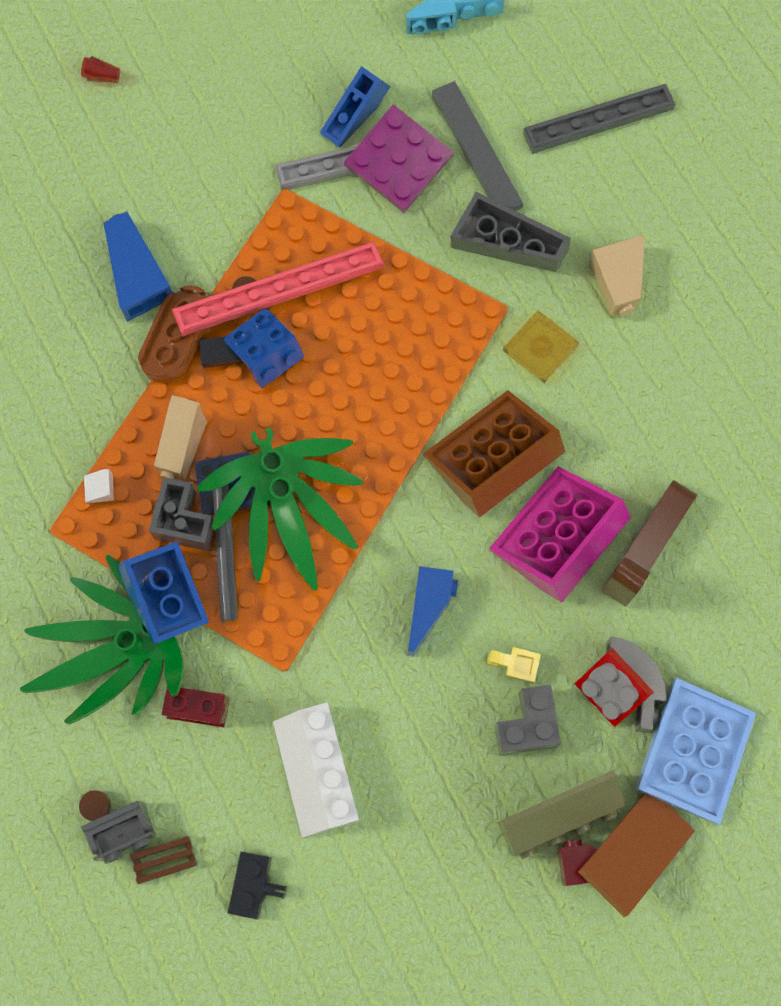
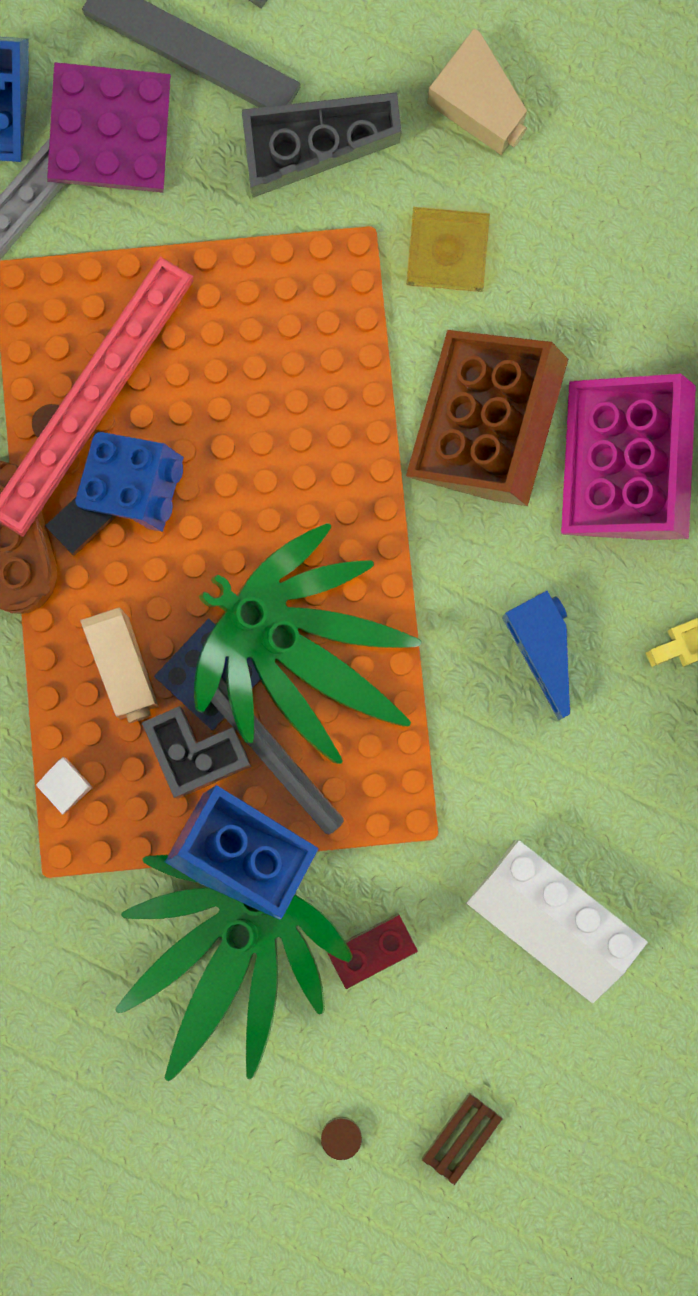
camera: 40 degrees left, 10 degrees up
dark grey hinge [81,801,156,864] -> none
black plate [227,852,287,920] -> none

